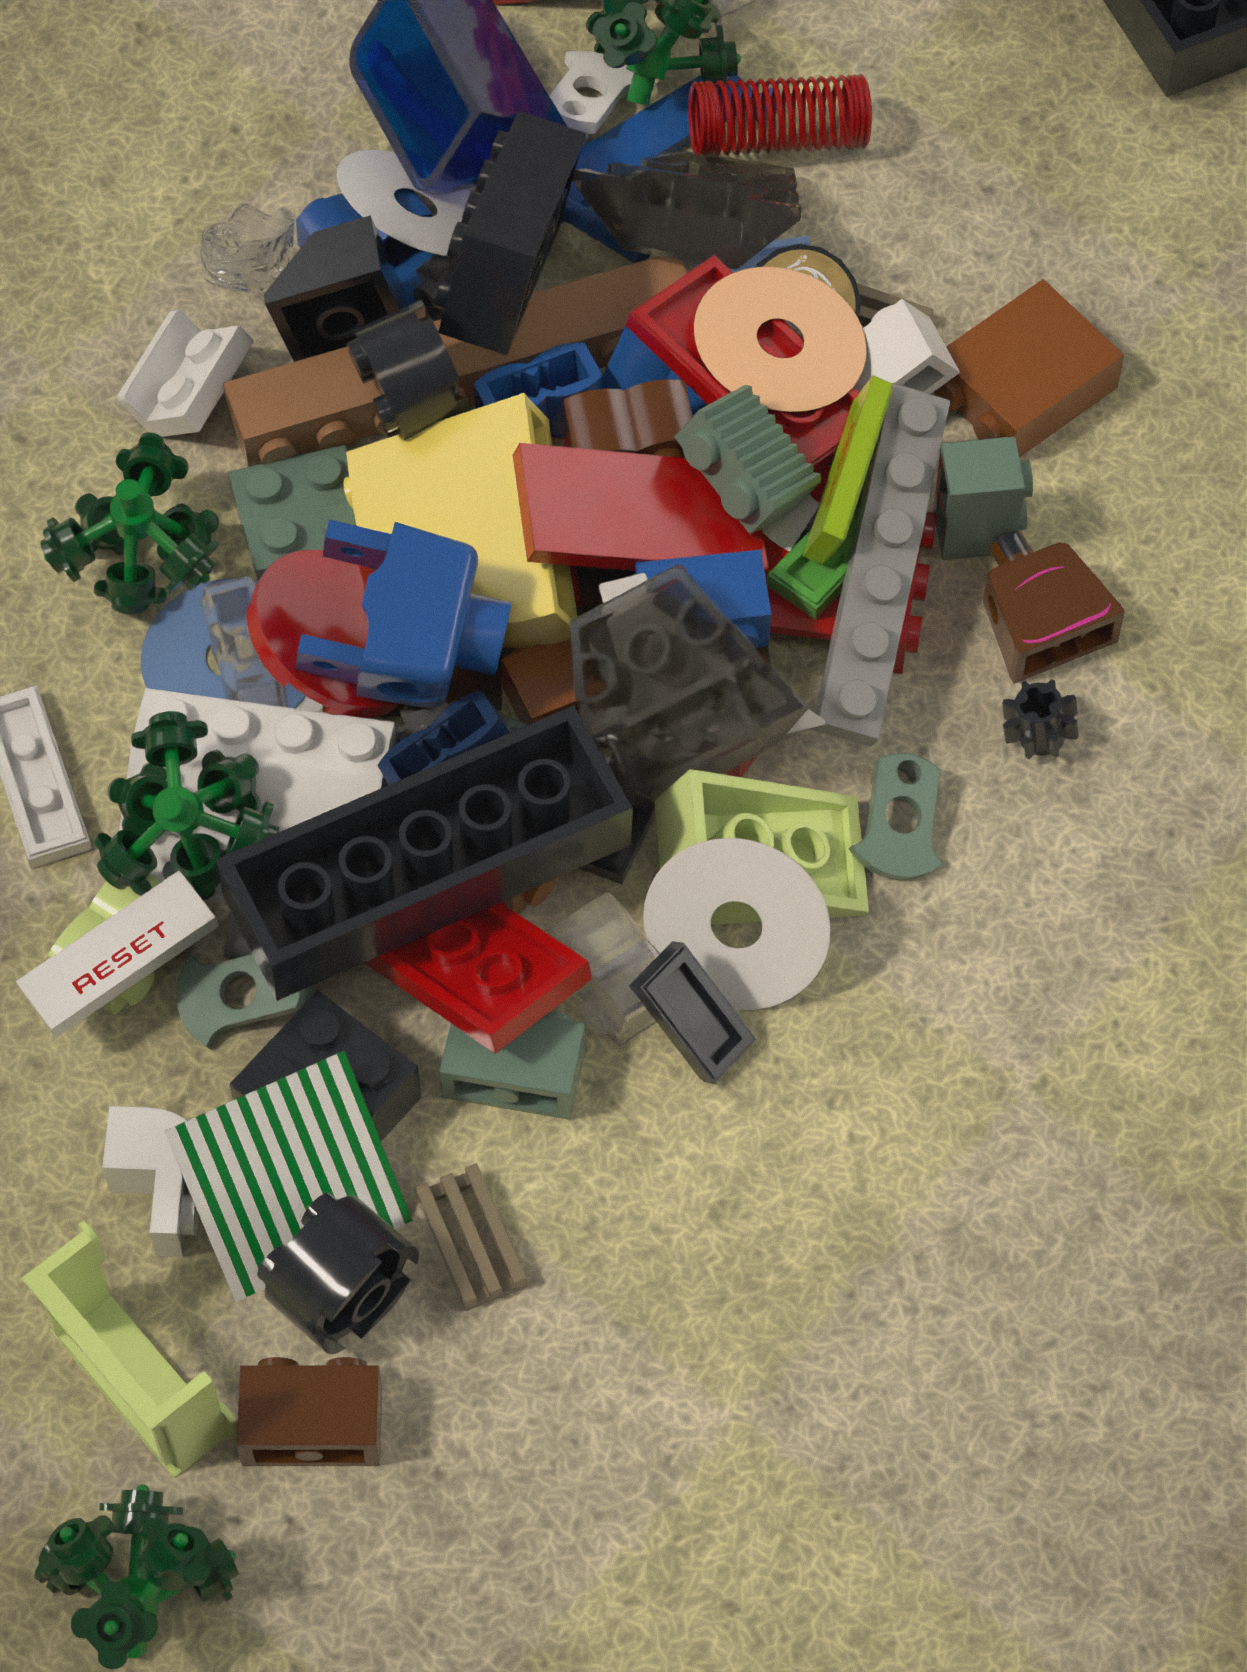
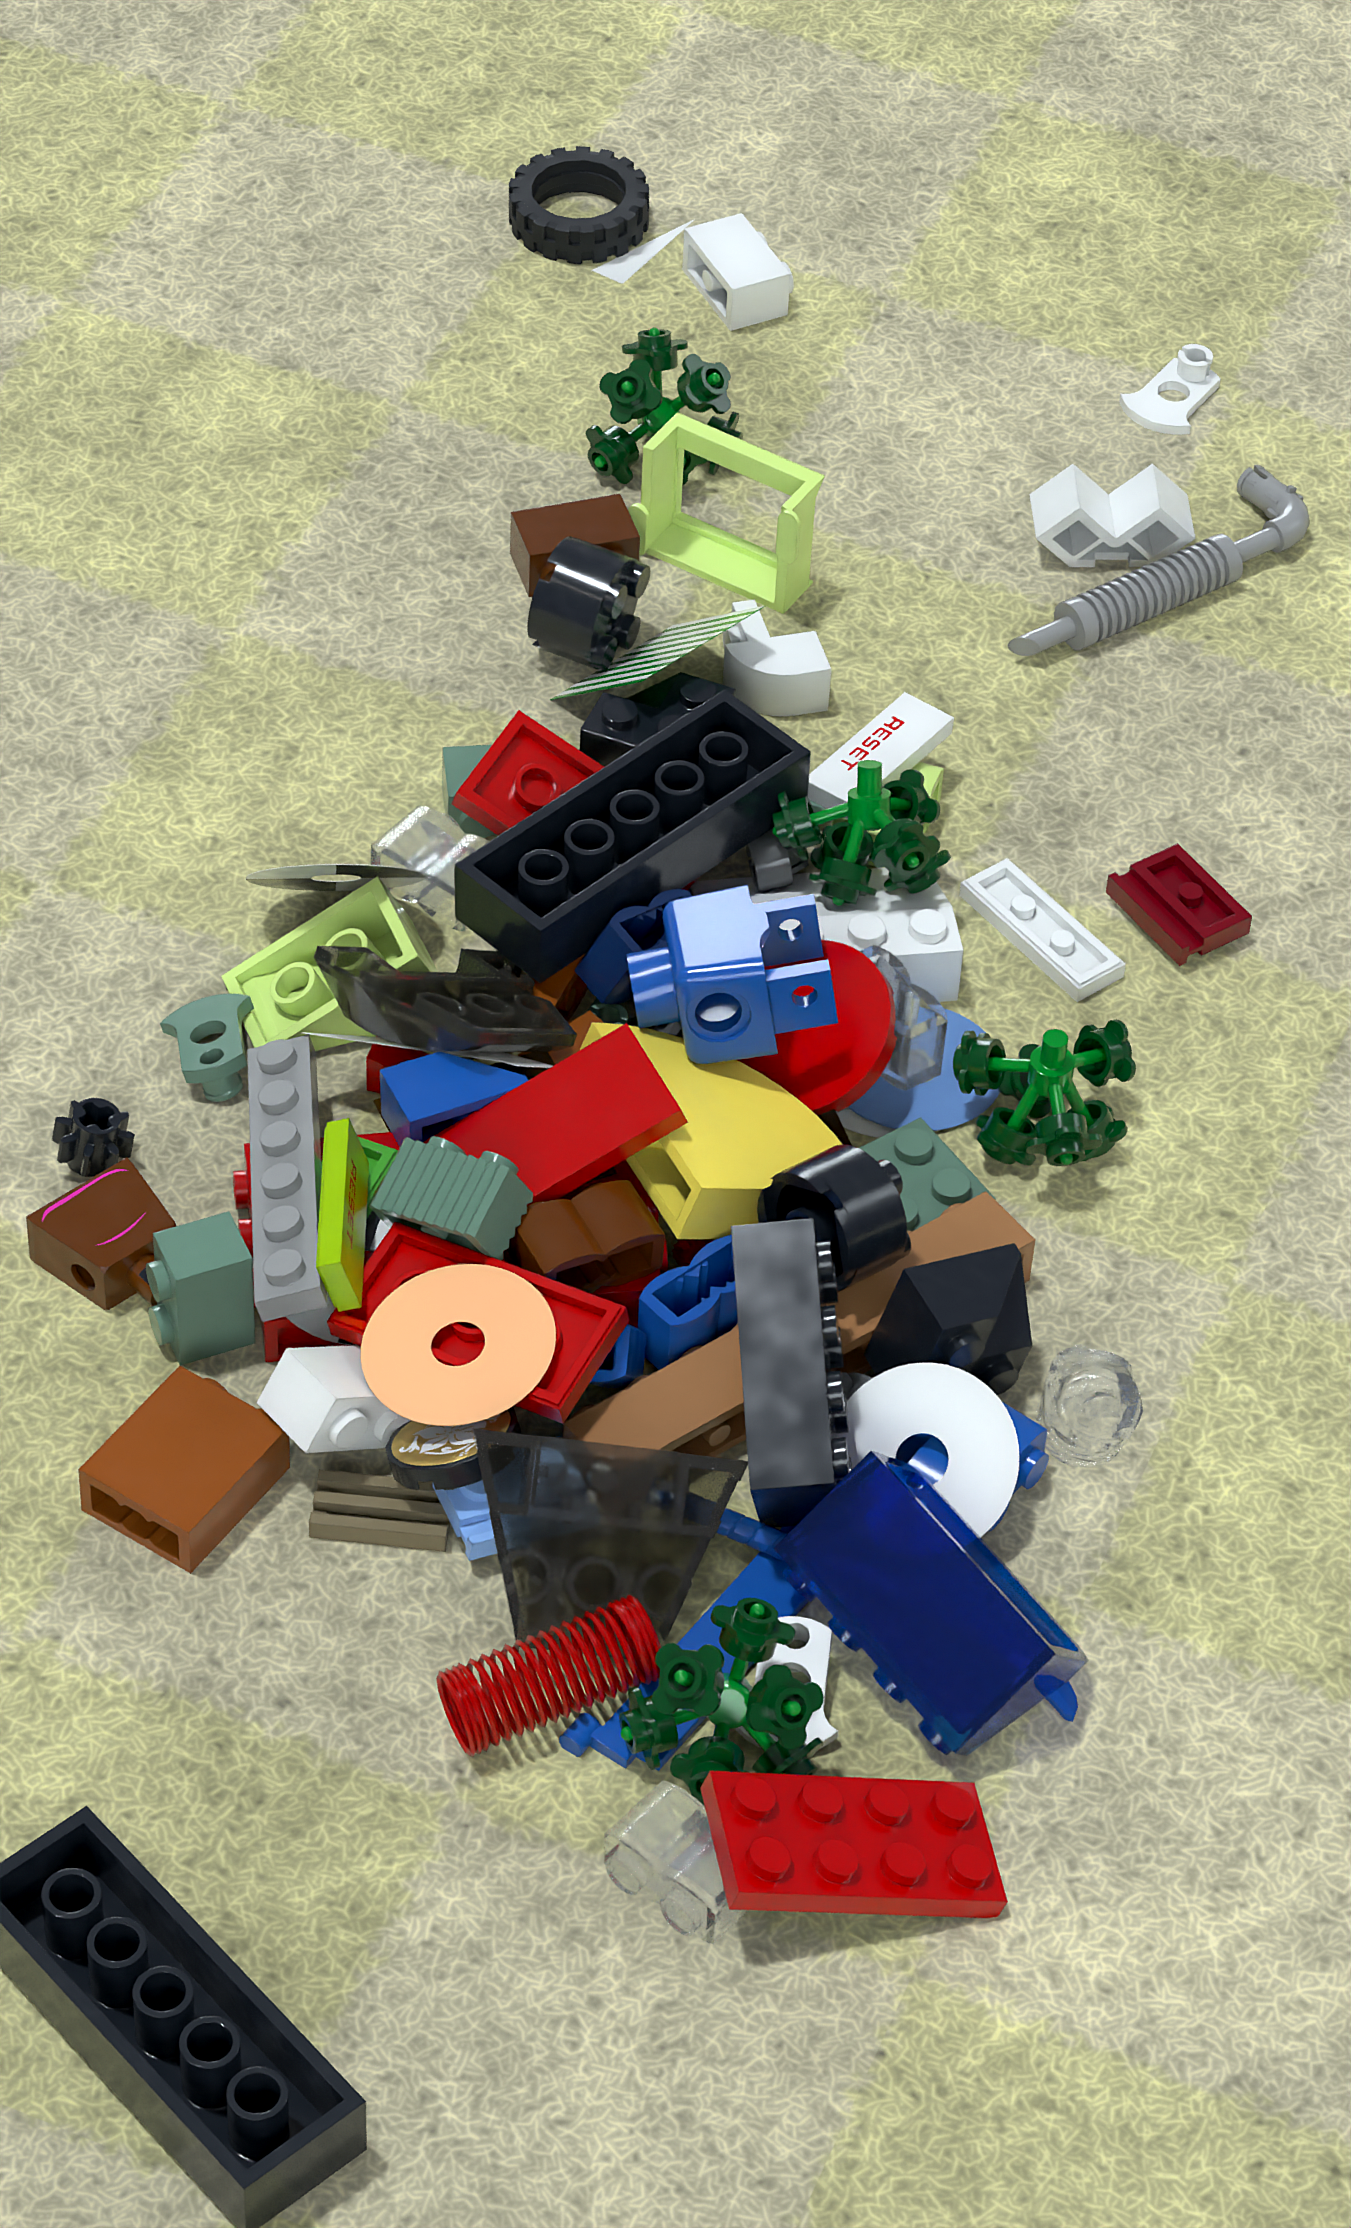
camera: 160 degrees right, 15 degrees down
white bracket [117,310,254,437] -> none
dark tan tile [415,1163,528,1311] -> none
black tile [629,941,756,1084] -> none

